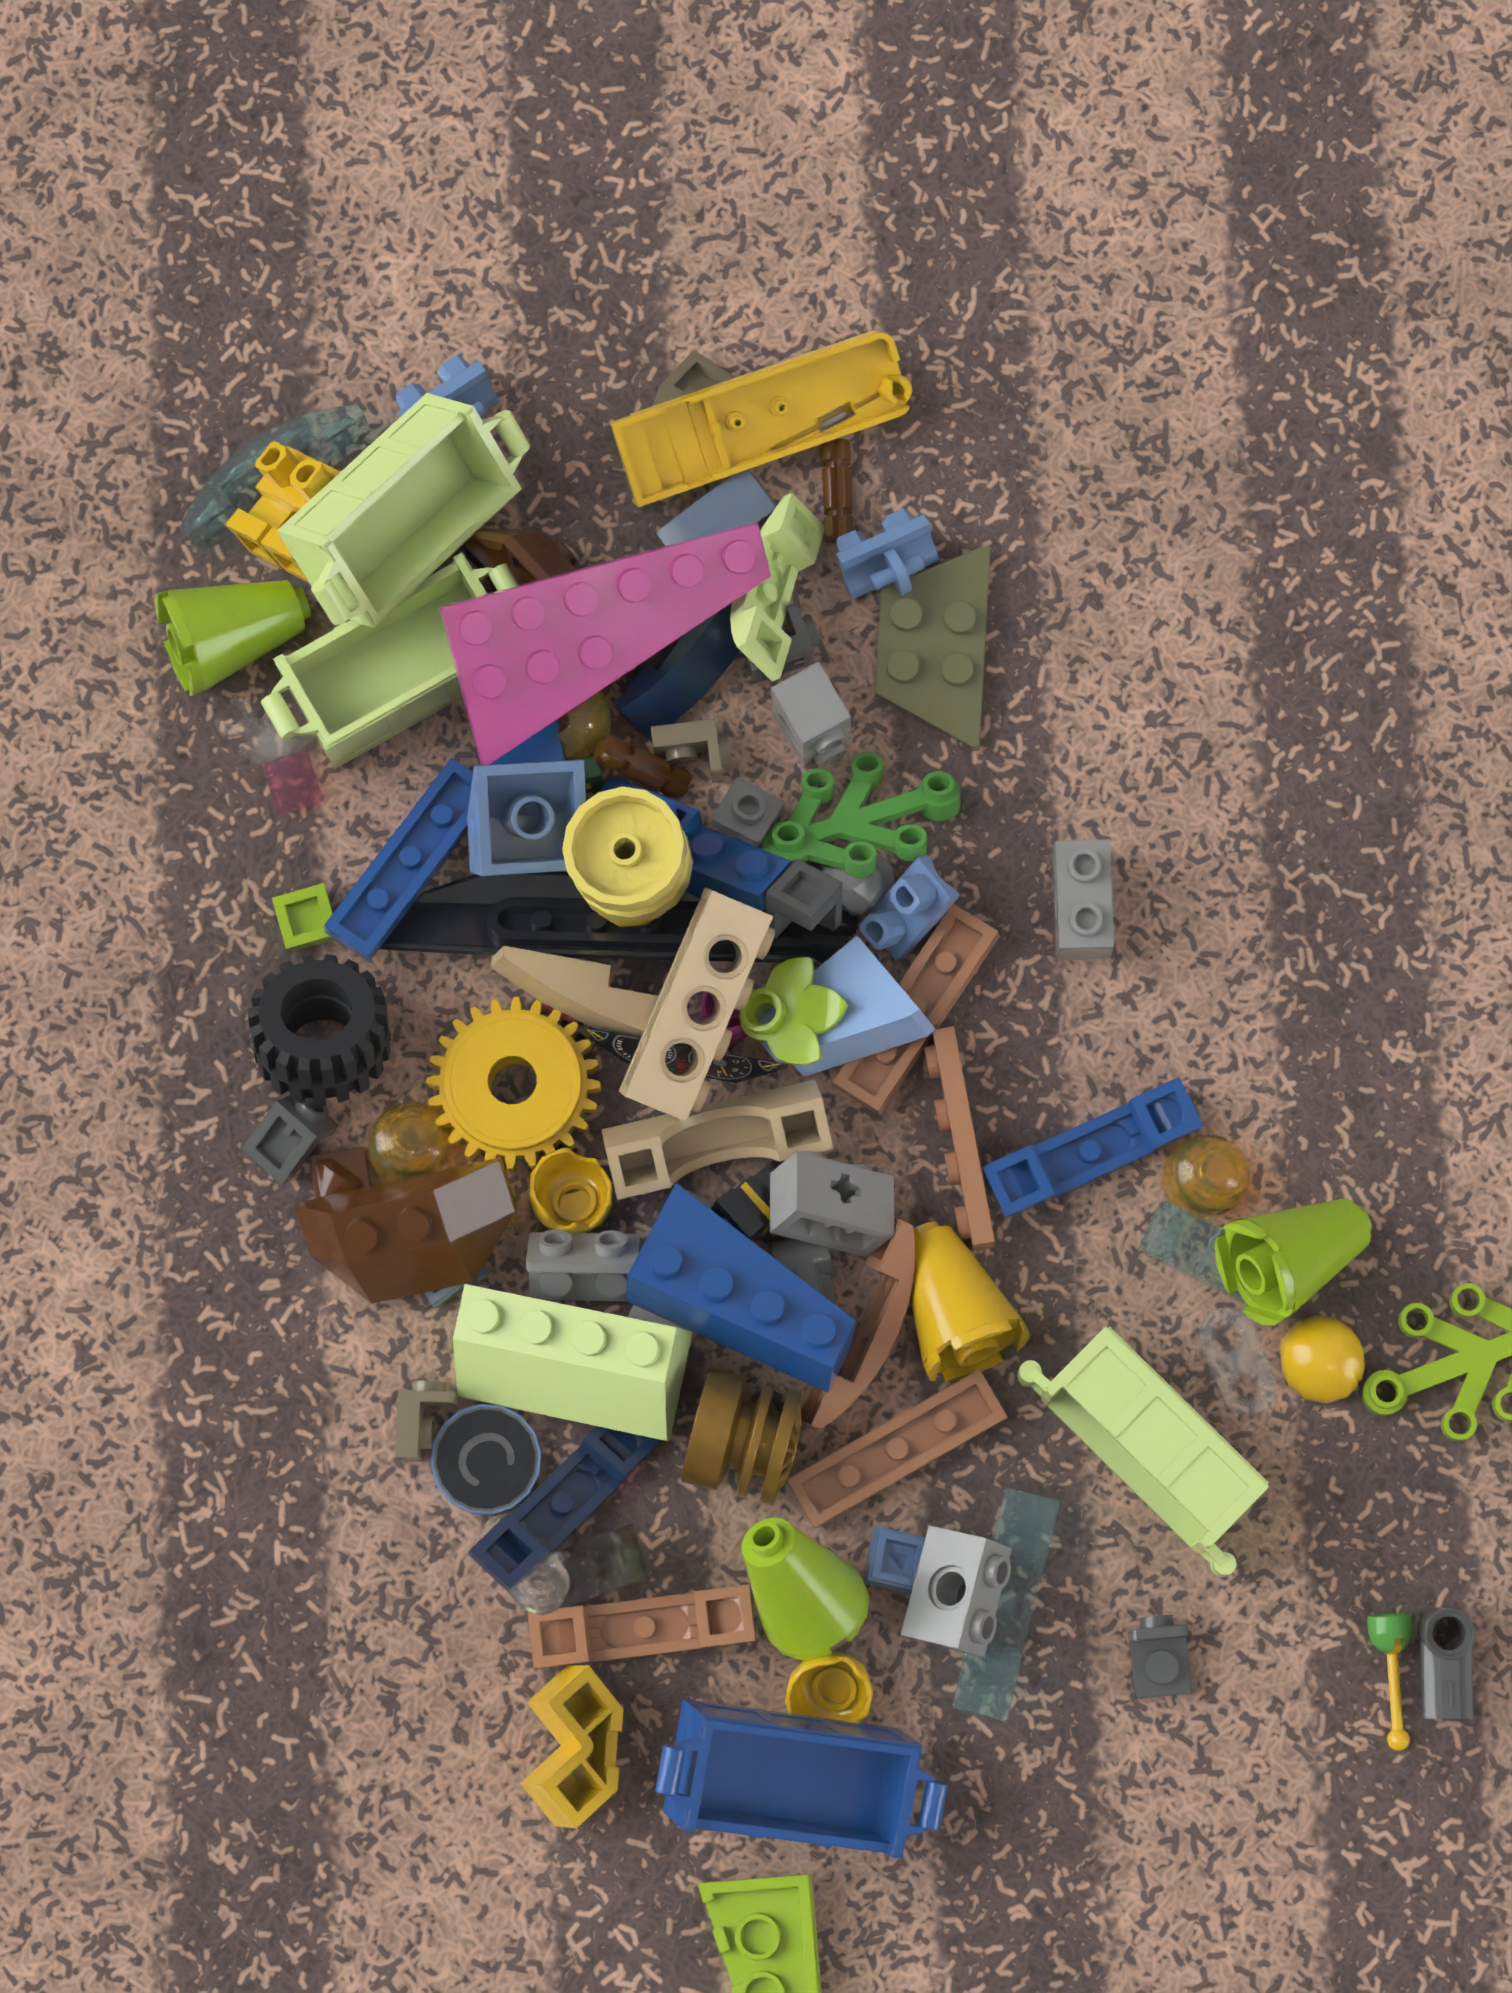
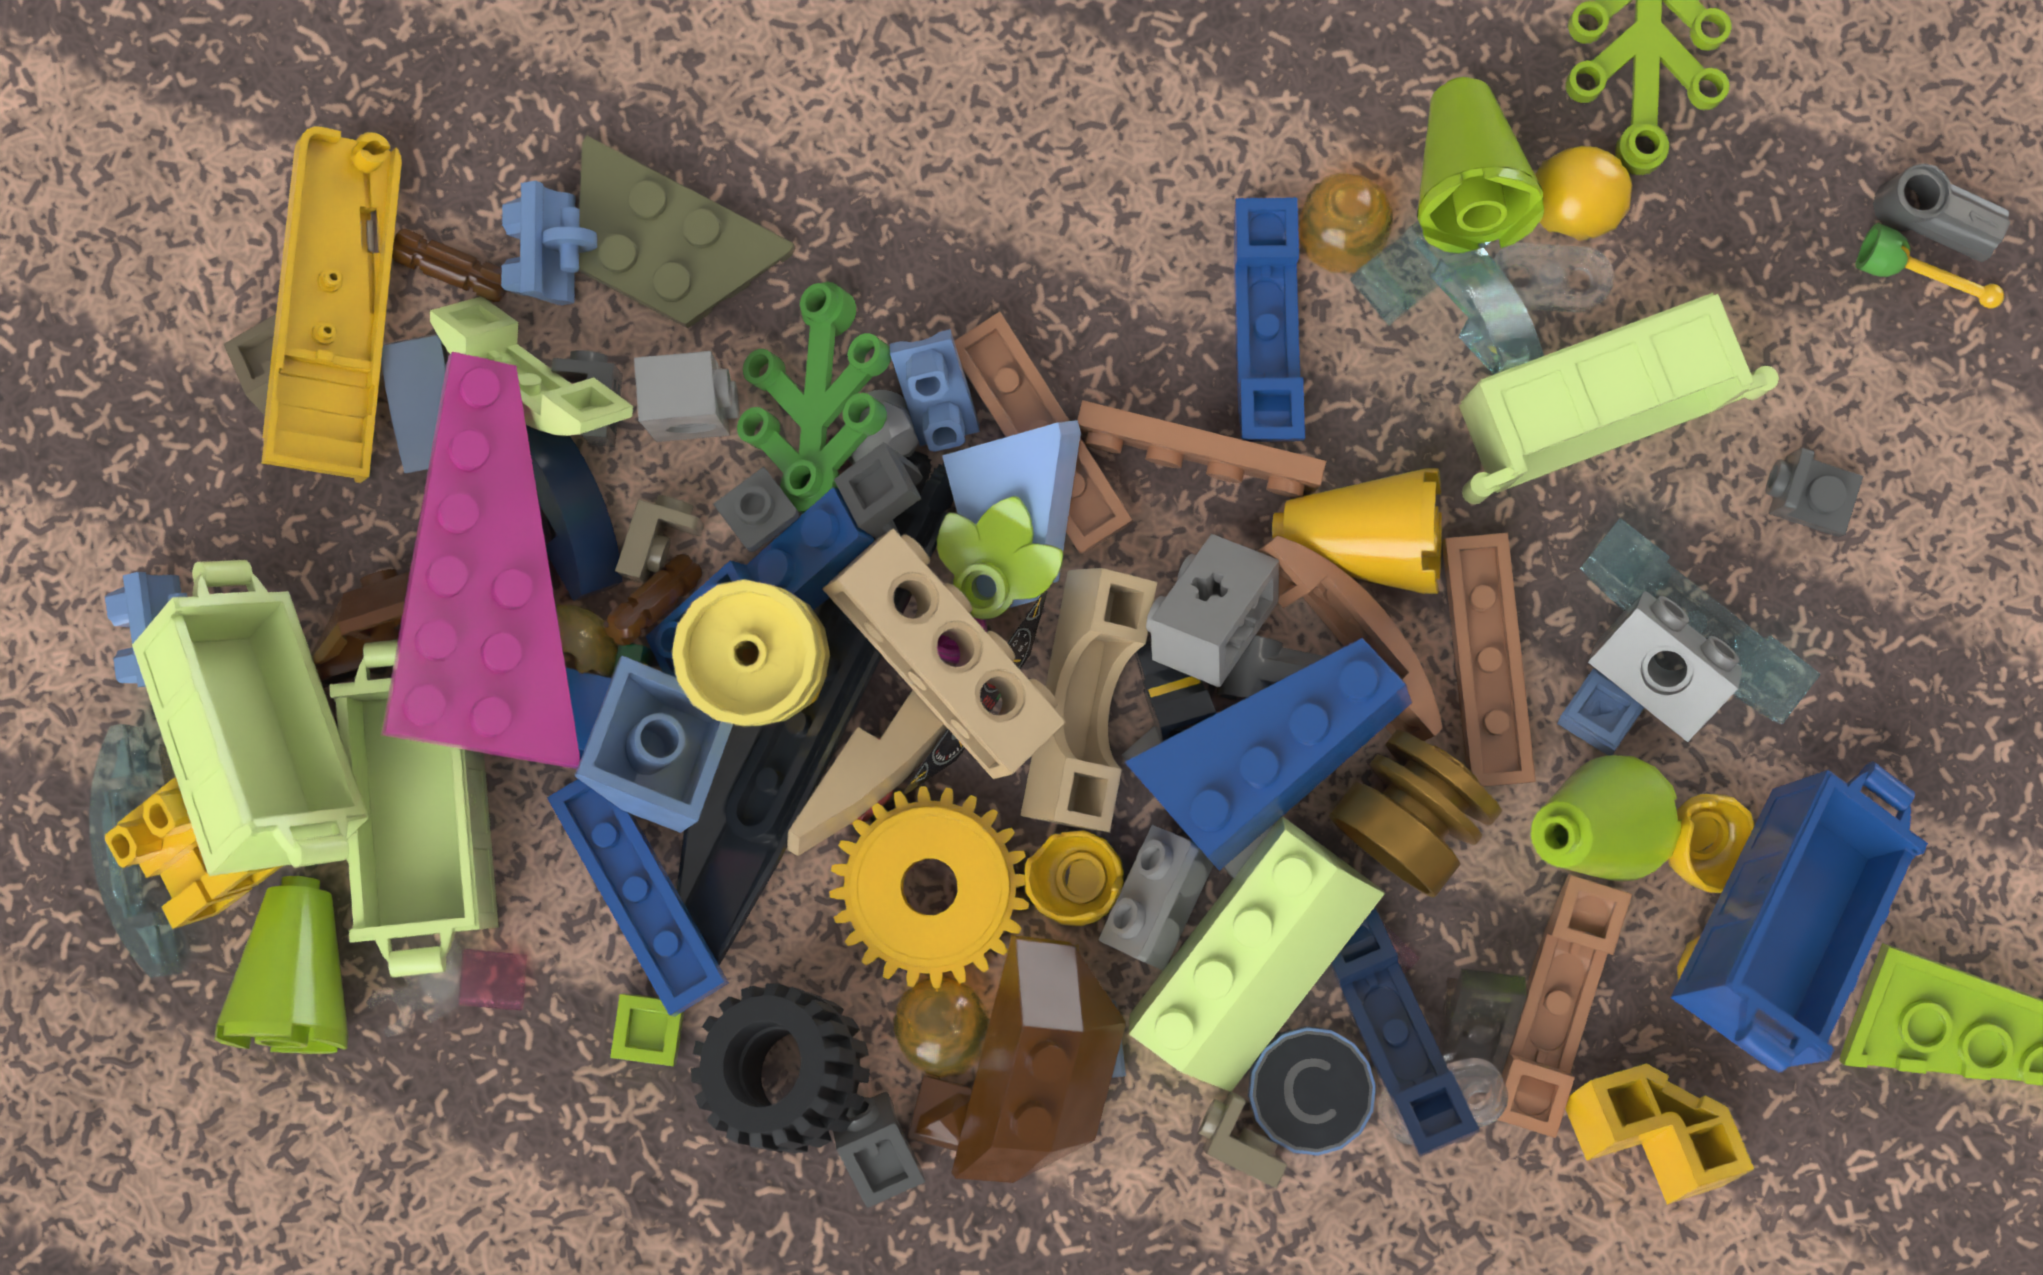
camera: 70 degrees left, 5 degrees up
light grey brick [1052,839,1114,960] -> none
none -> clear light blue slope [1430,248,1544,375]

